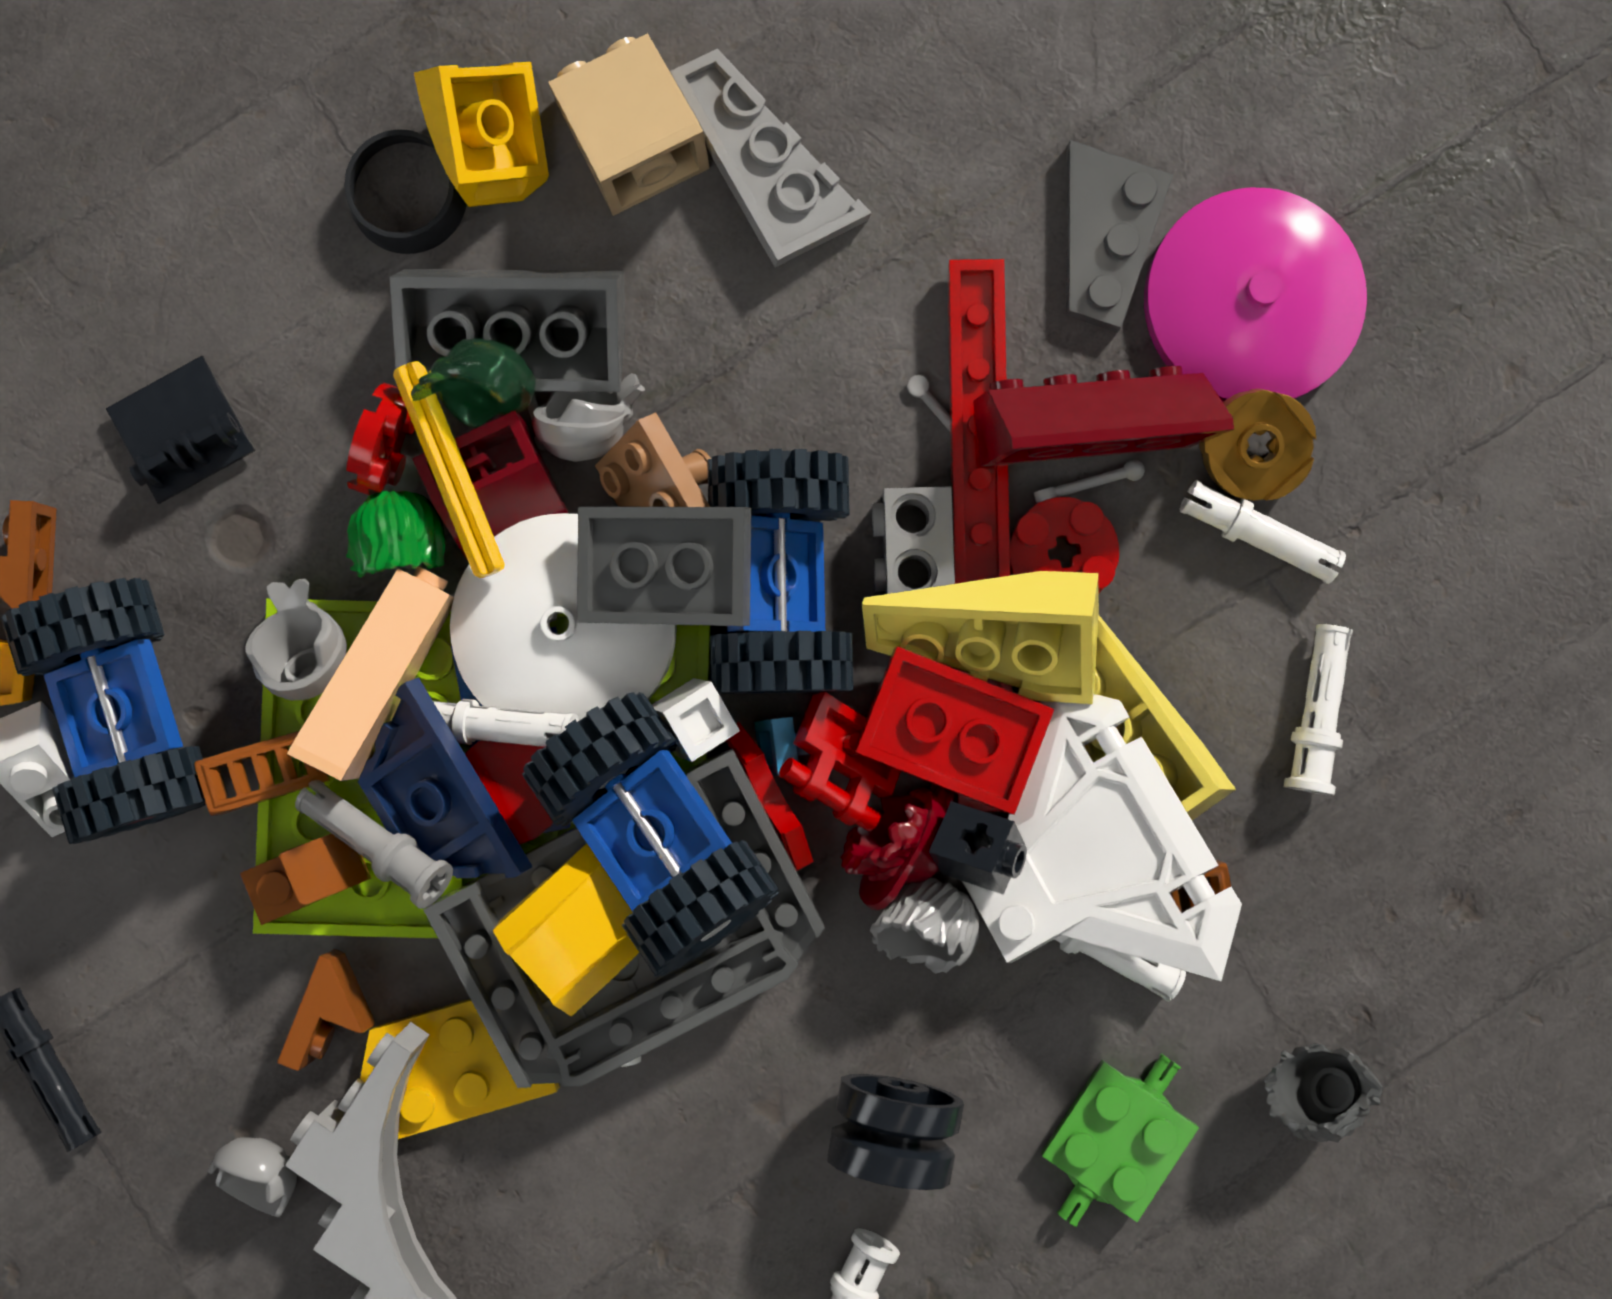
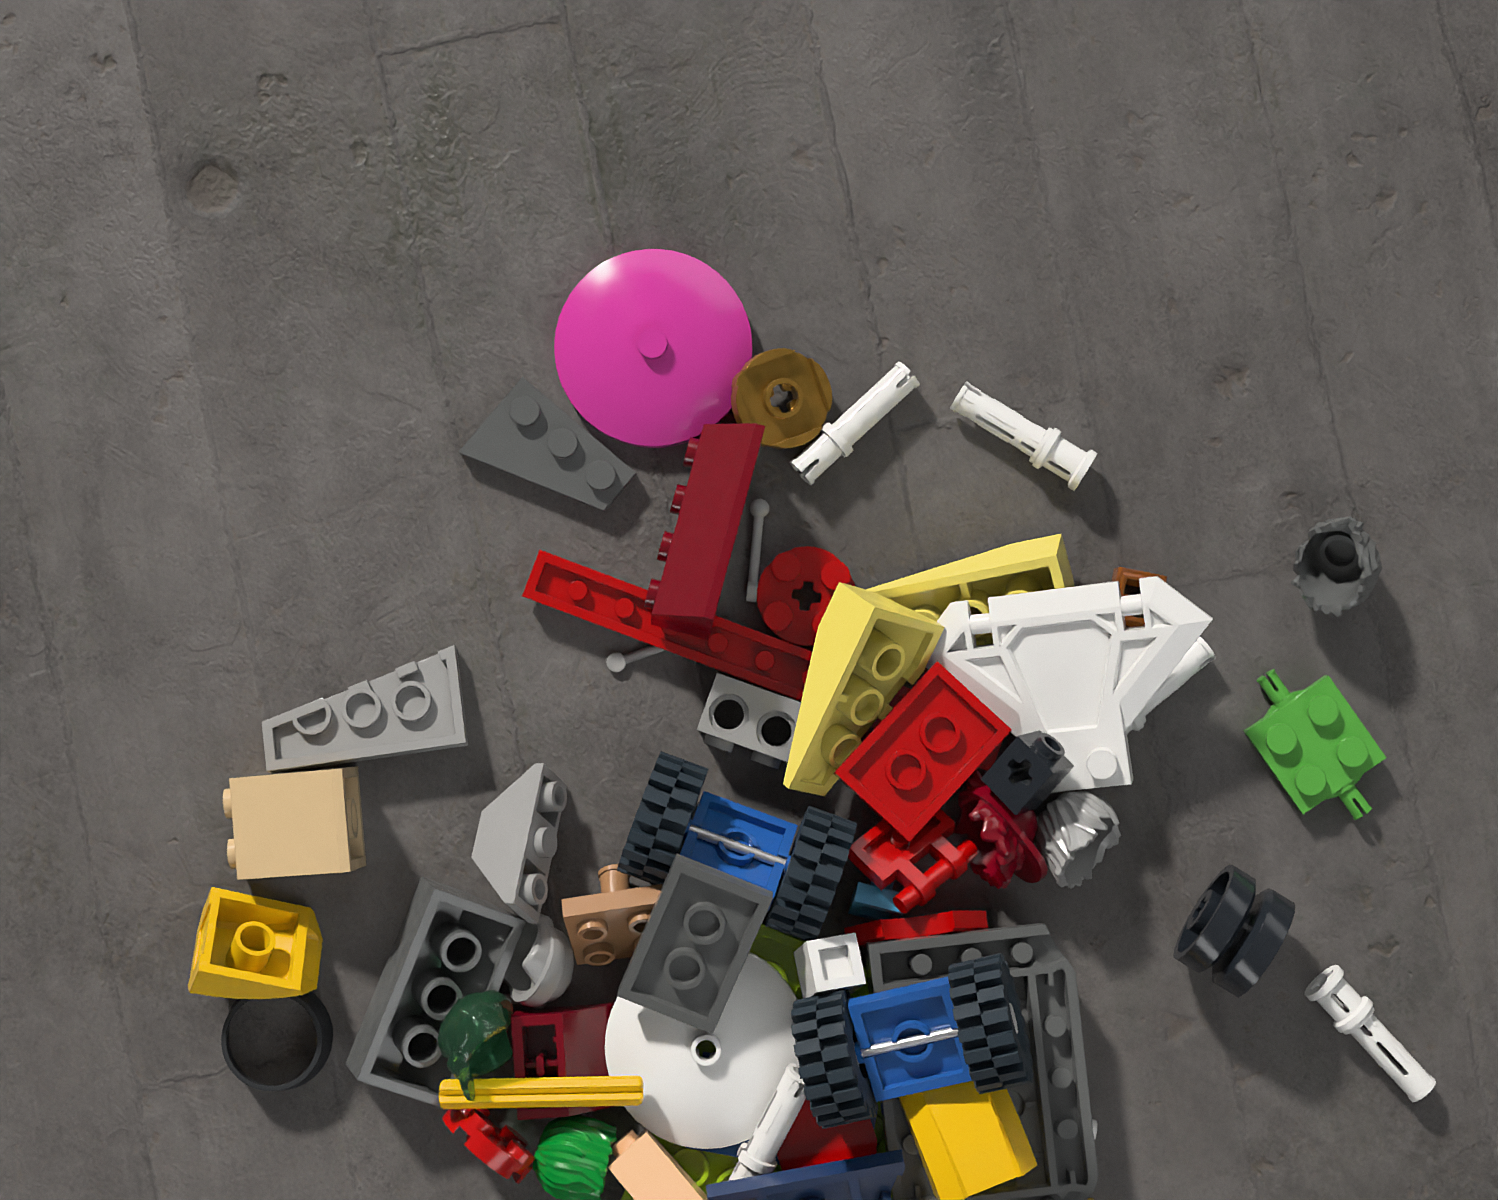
camera: 70 degrees left, 0 degrees up
none -> light grey slope [471,763,567,924]

